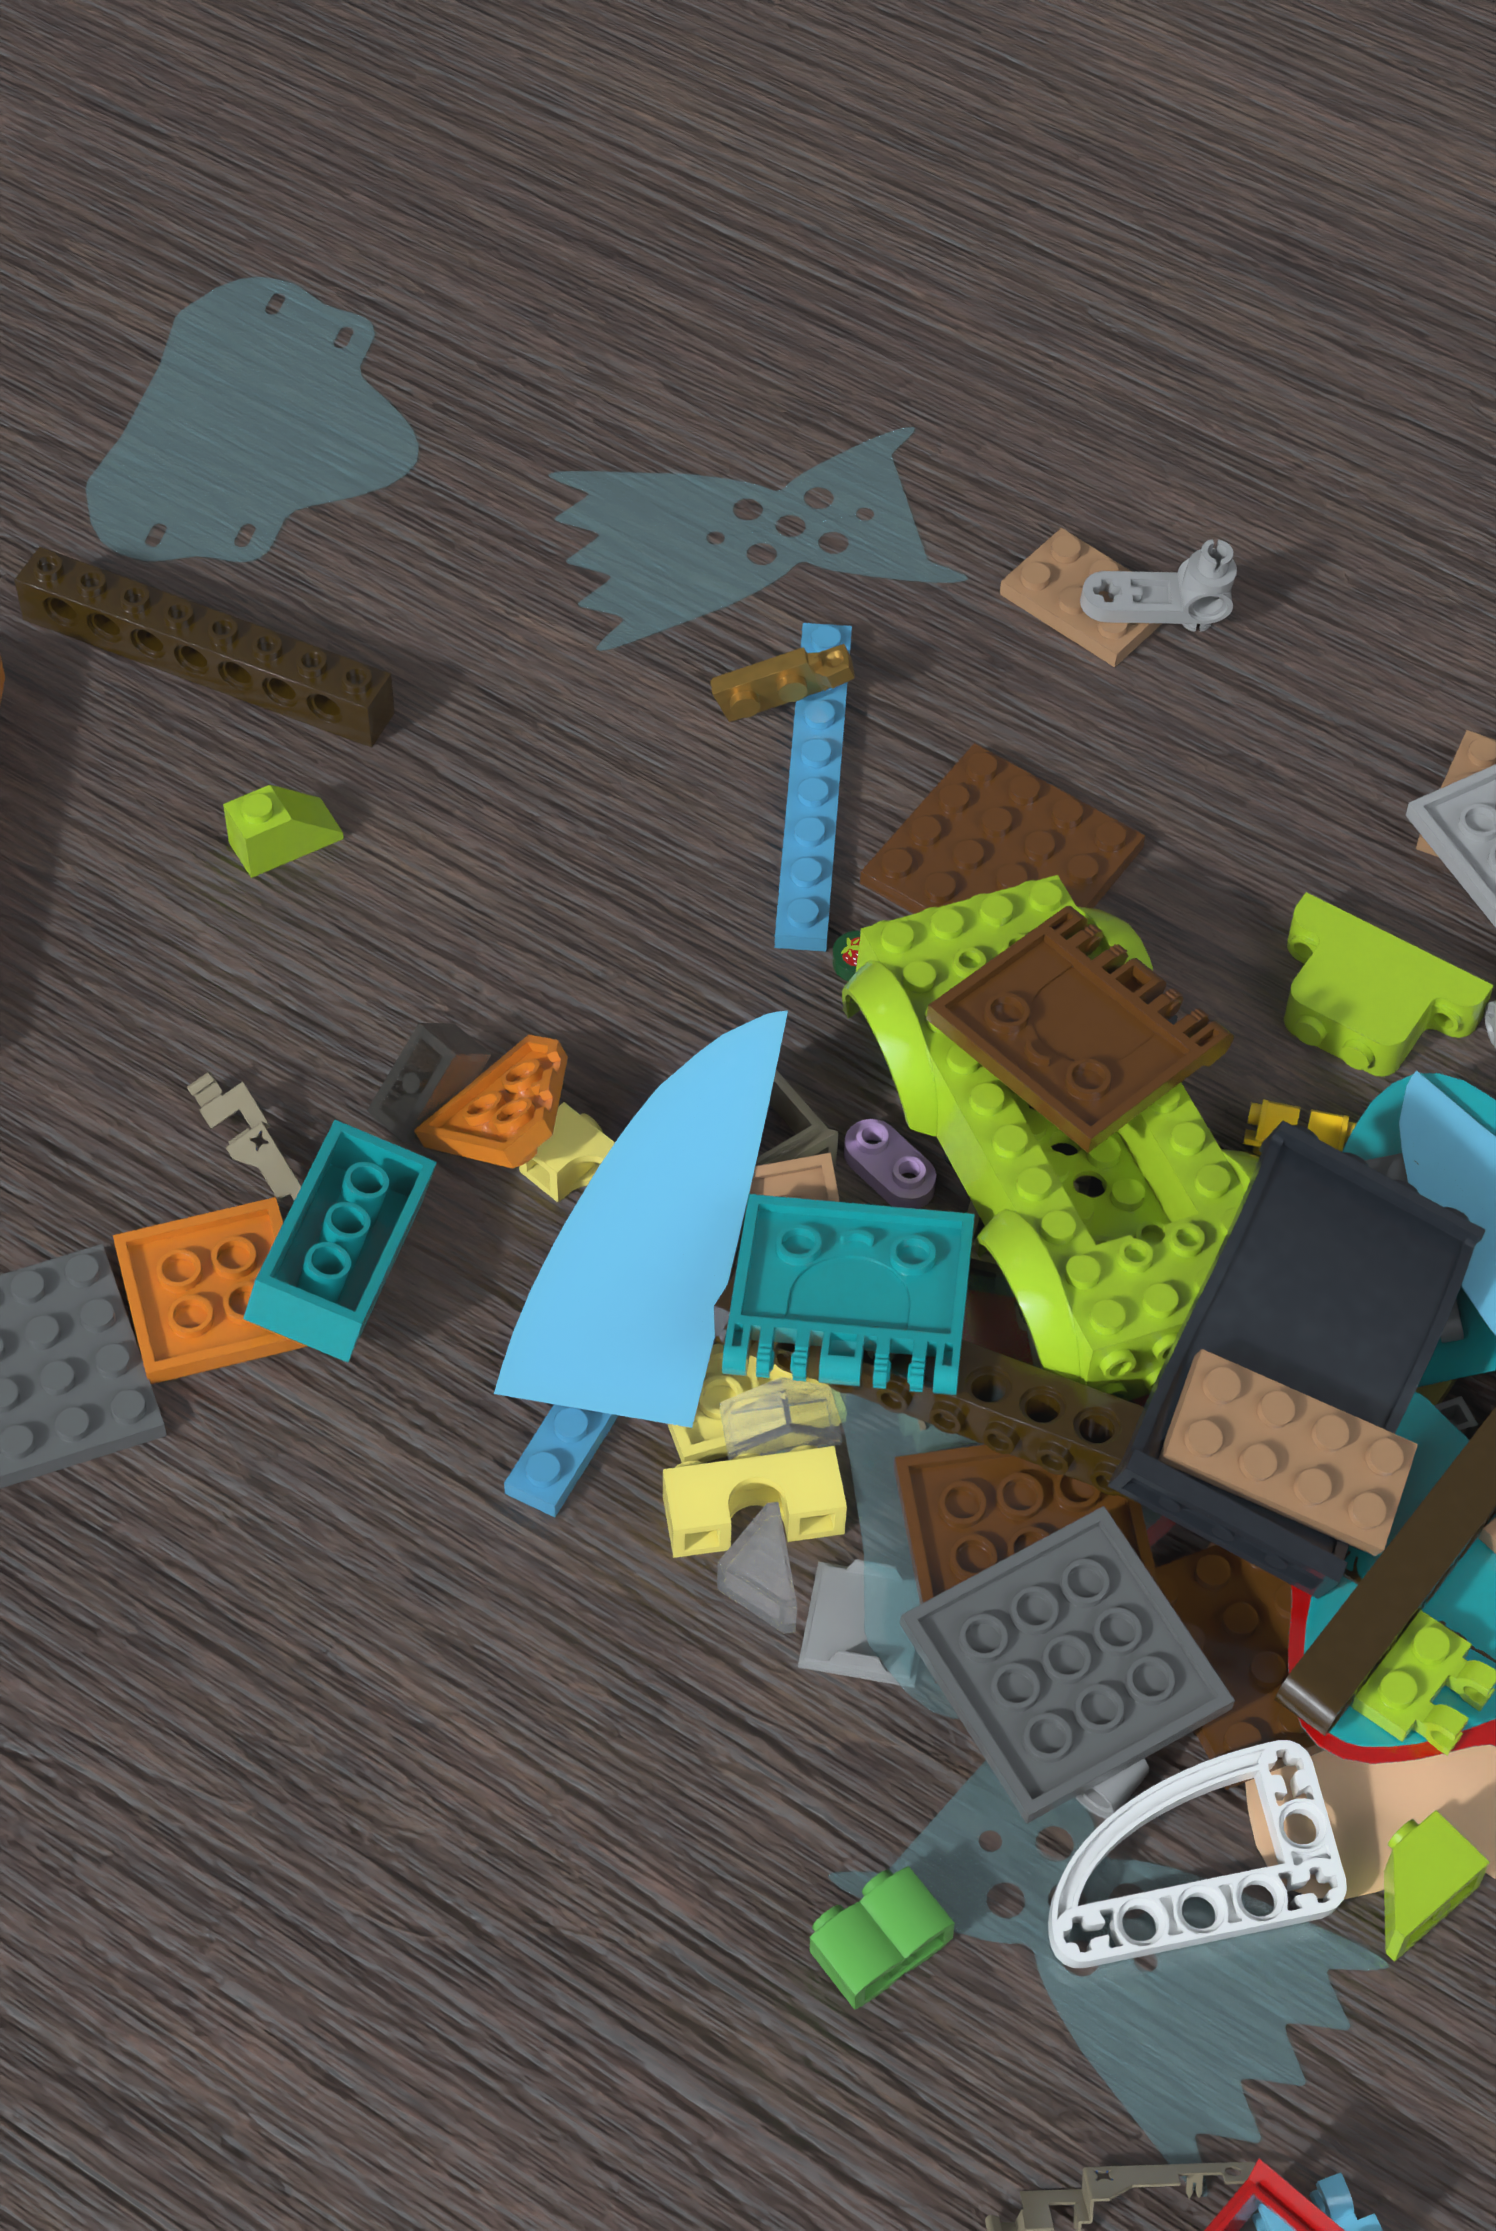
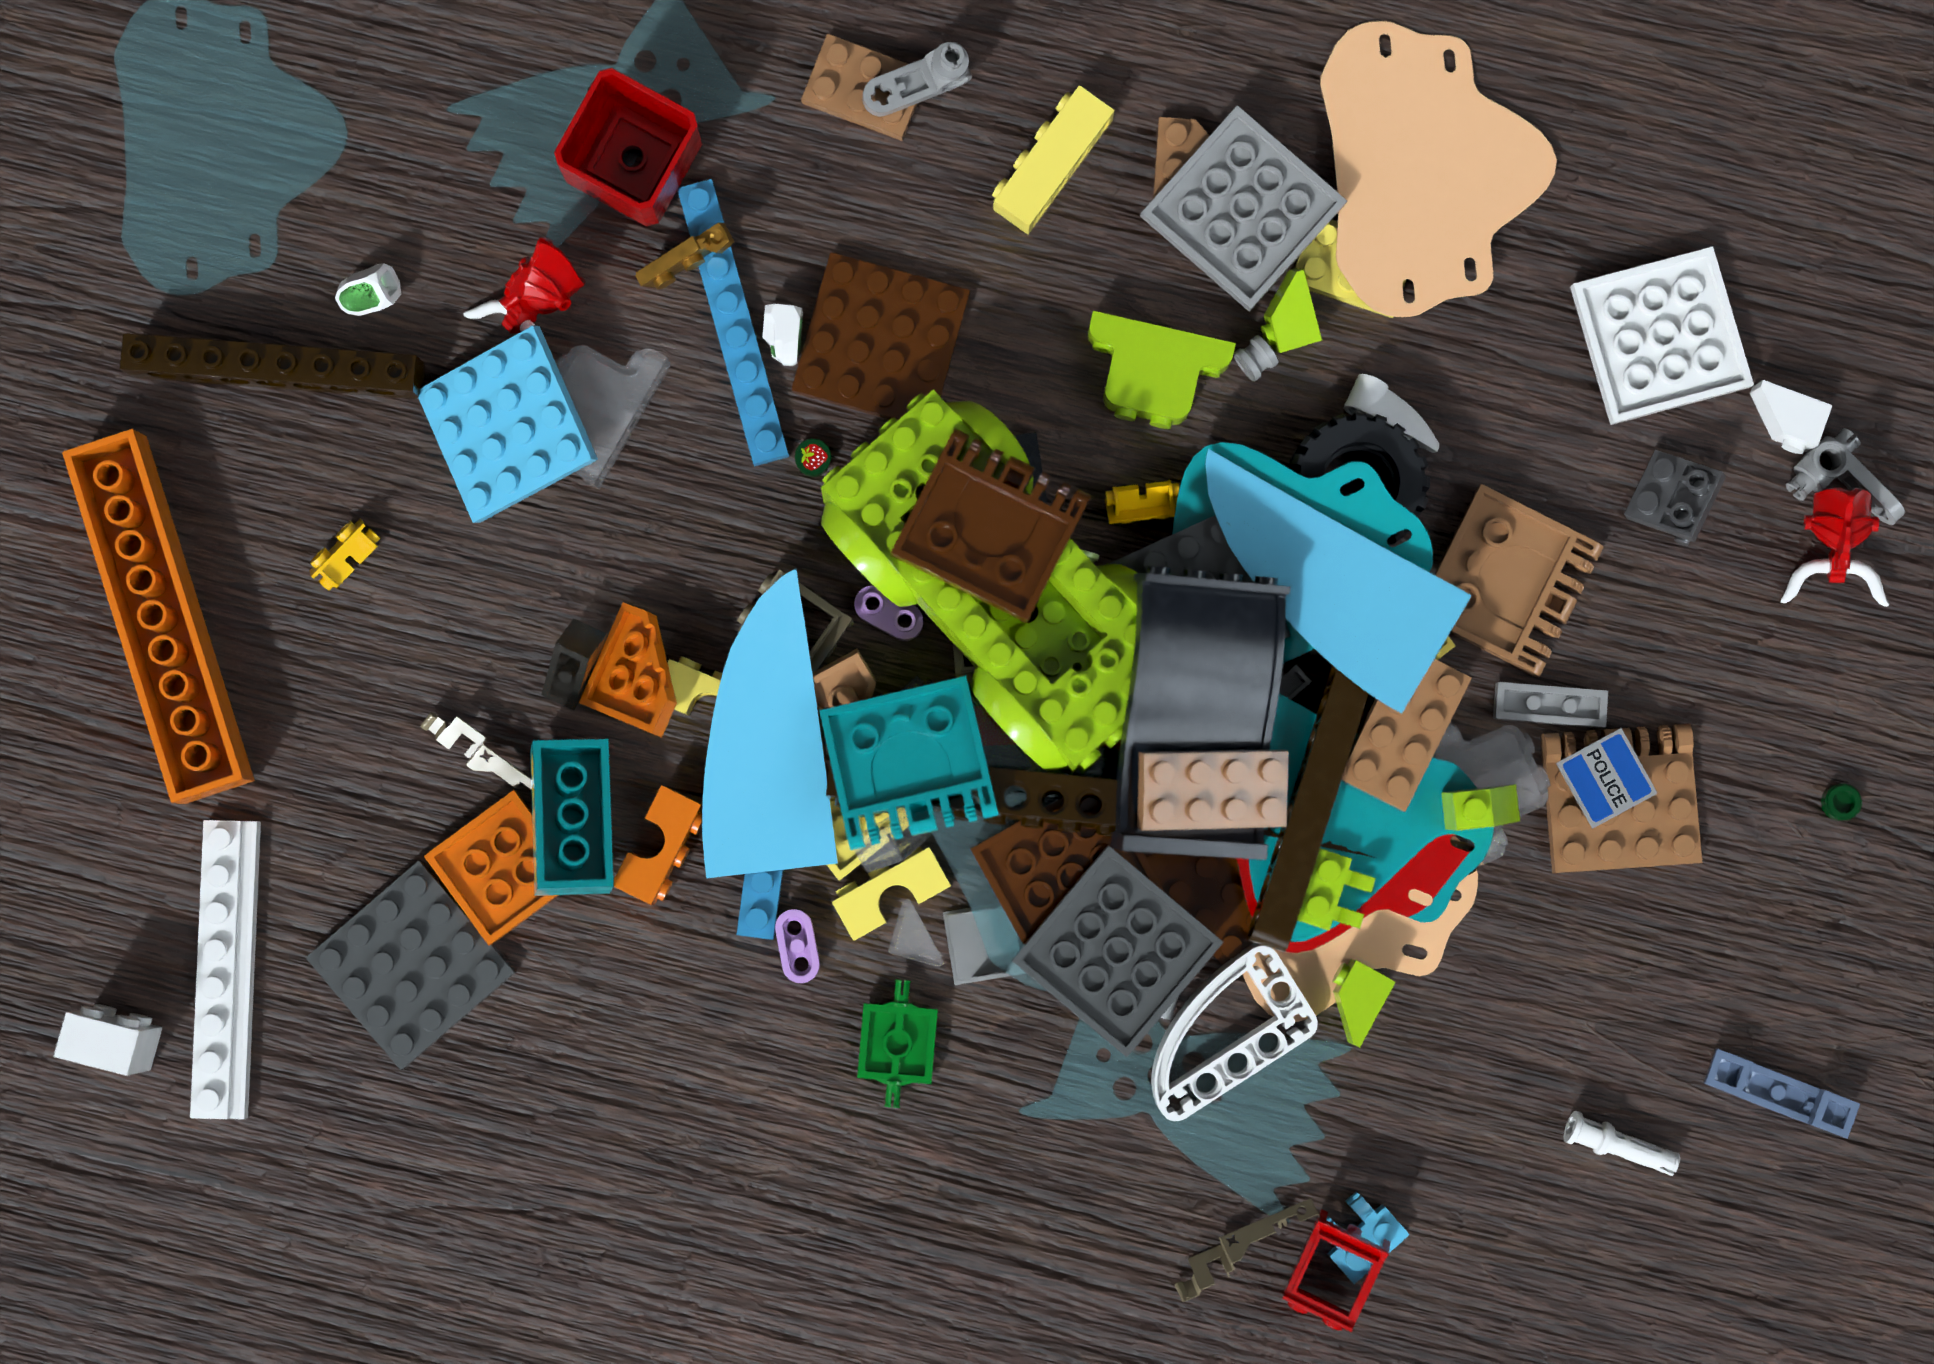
camera: 20 degrees left, 30 degrees up
lime slope [223,785,344,878] -> none
bright green brick [810,1866,955,2010] -> none
none -> yellow hinge [309,519,381,591]
none -> white rock [335,263,401,316]
none -> medium azure plate [418,325,598,523]
none -> red helmet [464,237,586,334]
none -> red plate [554,68,702,227]
none -> clear brick [556,345,671,489]
none -> orange arch [613,785,702,905]
none -> white rock [763,304,803,366]
none -> lavender plate [775,909,820,983]
none -> green plate [857,979,938,1108]
none -> light yellow brick [992,85,1115,235]

